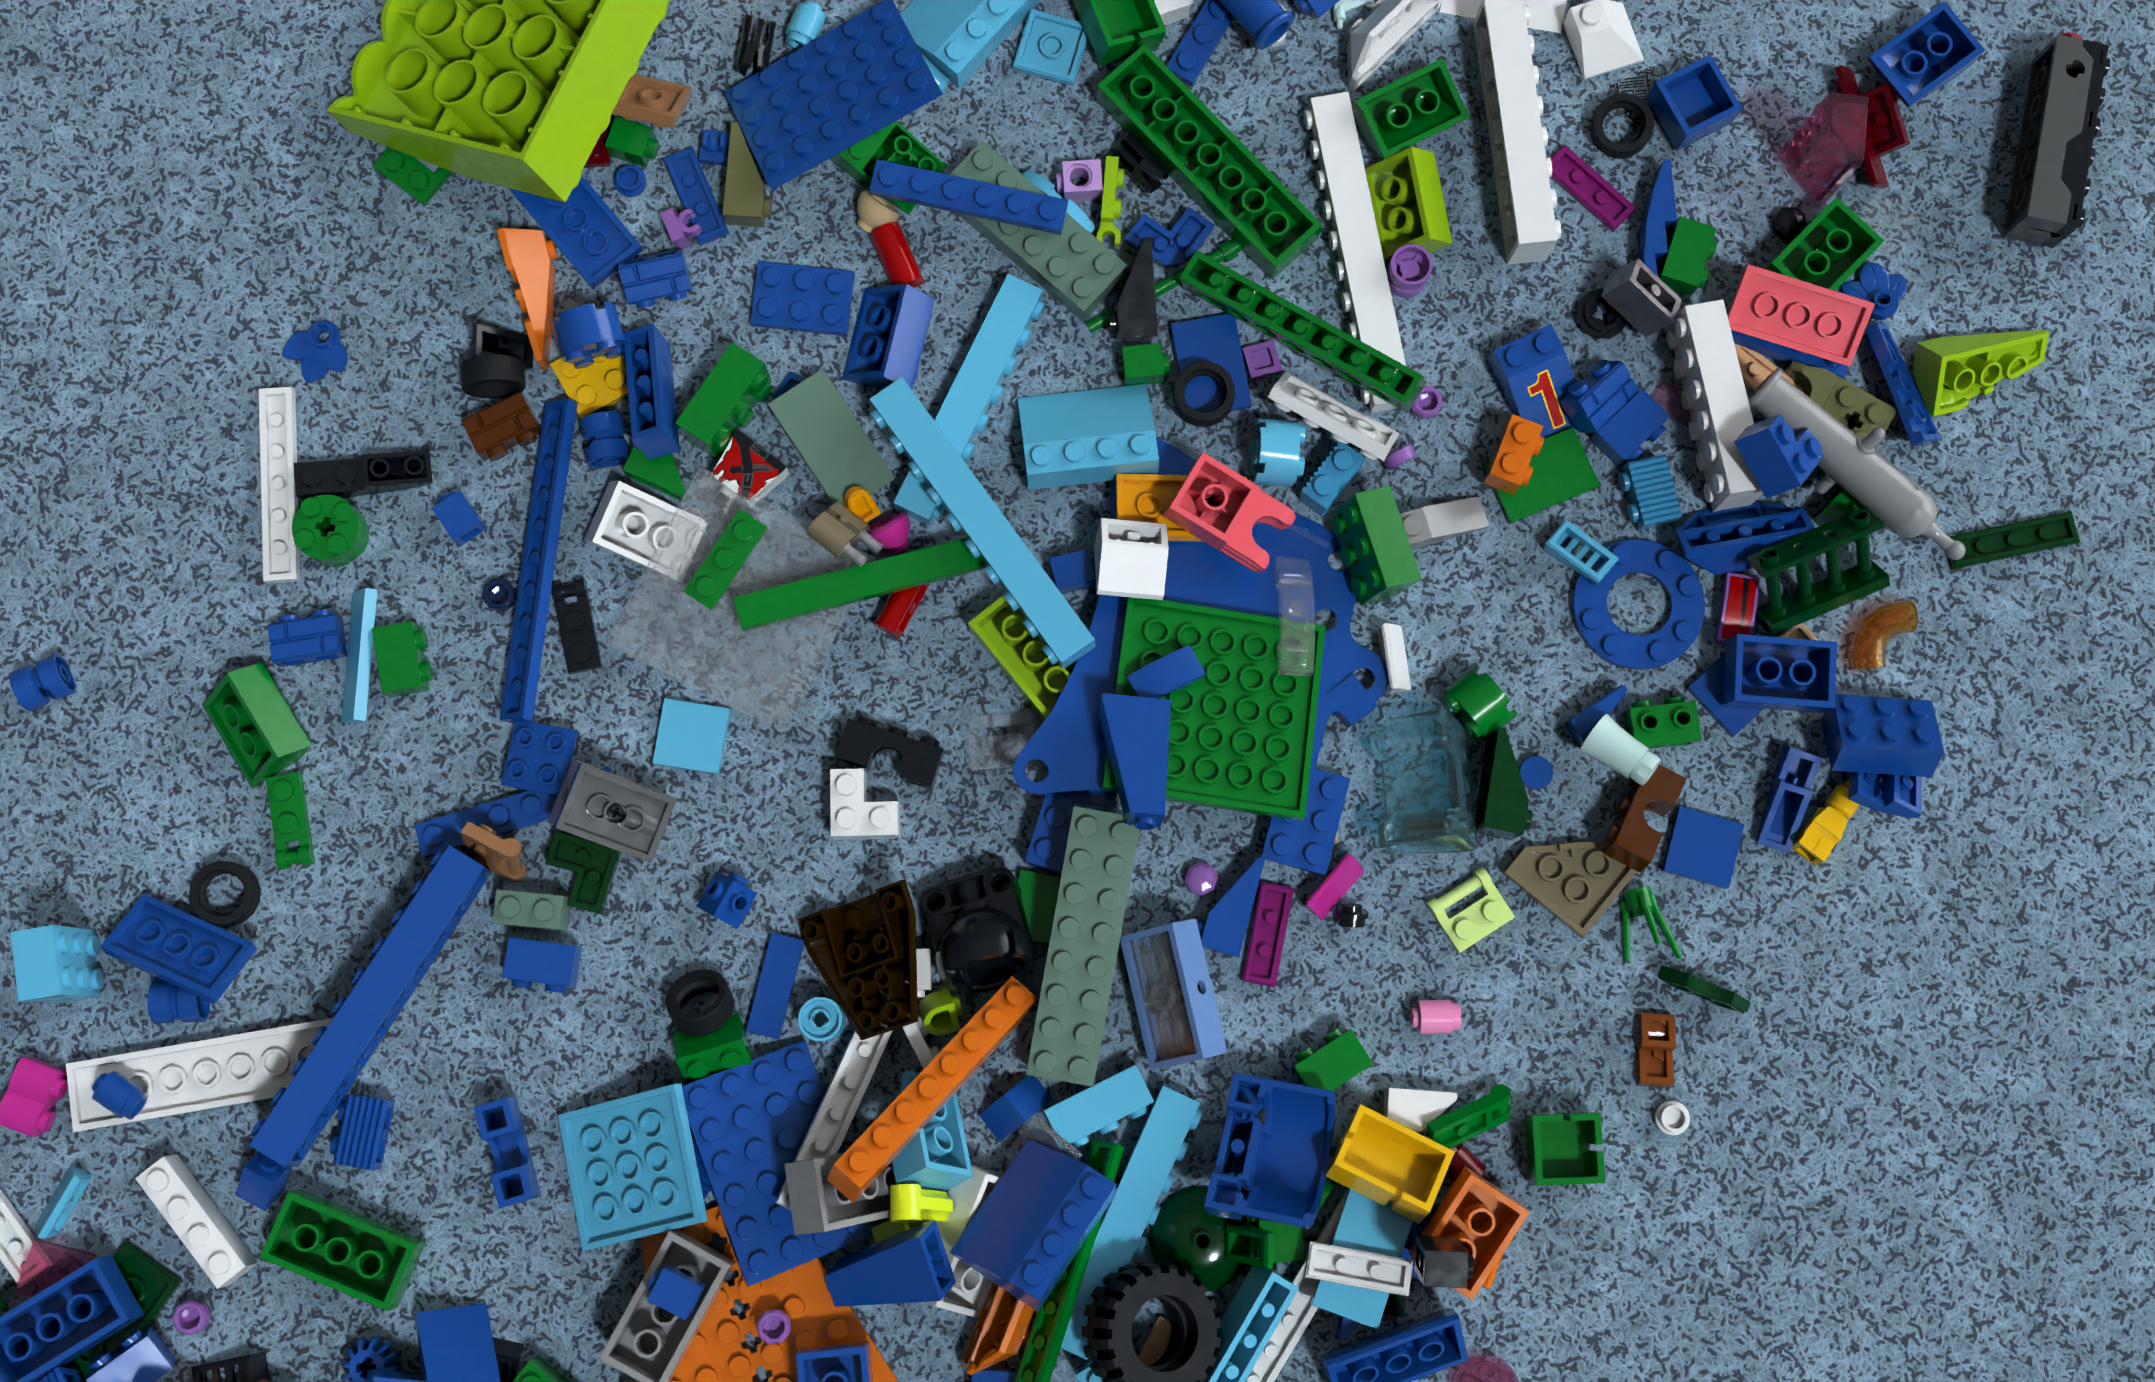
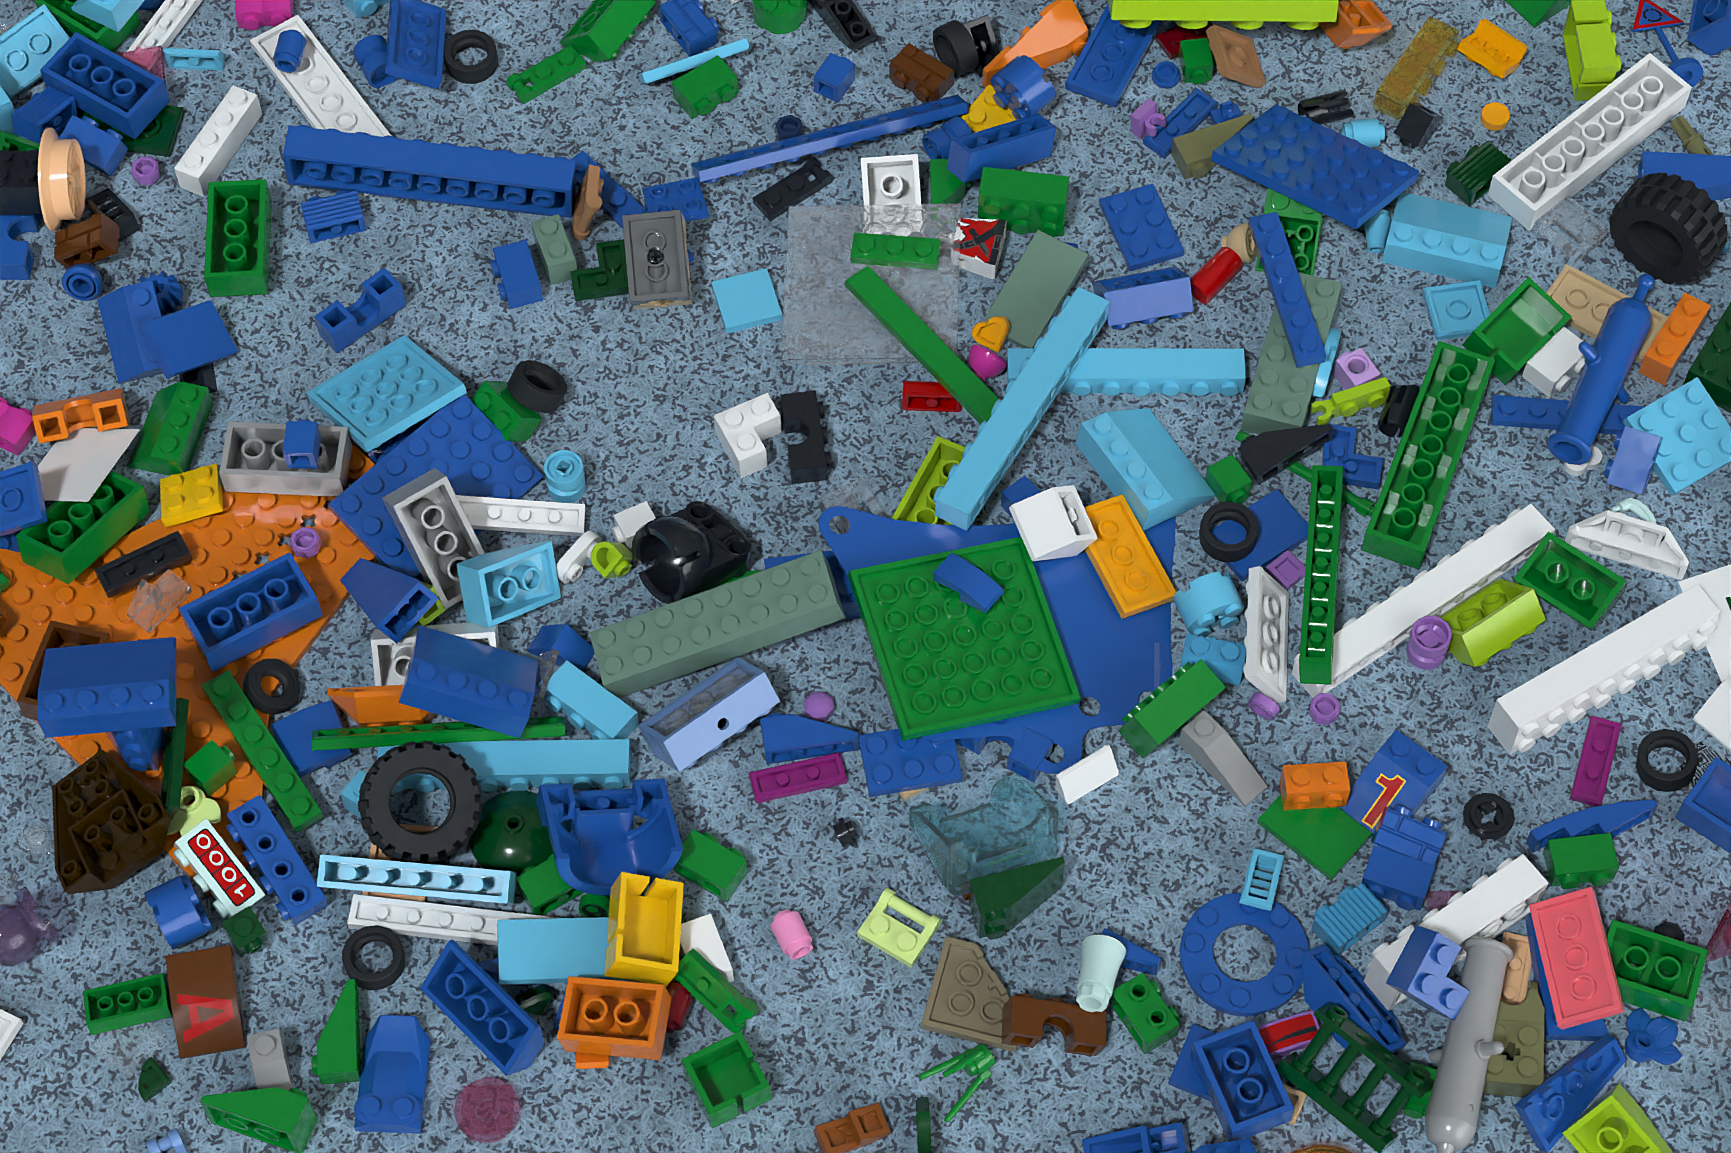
camera: 70 degrees right, 20 degrees down
blue brick [235,1151,291,1211] -> none
blue brick [618,248,693,308] -> none
blue brick [696,871,757,929] -> none
blue tile [746,932,805,1040] -> none
dark brown wedge [798,879,918,1040] -> none
dark tan piece [806,501,884,567] -> none
orange brick [826,976,1038,1203] -> none
neon yellow piece [890,1184,953,1223] -> none
blue slope [1098,693,1171,830] -> none
coral brick [1163,452,1296,572] -> none
green slope [1226,1223,1274,1269] -> none
clear slope [1275,557,1315,676] -> none
dark pink slope [1304,853,1364,920] -> none
white tile [1304,1241,1413,1296] -> none
black brick [1414,1235,1474,1288] -> none
green brick [1441,664,1518,742] -> none
blue tile [1519,756,1553,790] -> none
flat silver brick [1601,258,1682,338] -> none
blue tile [1661,806,1744,889] -> none

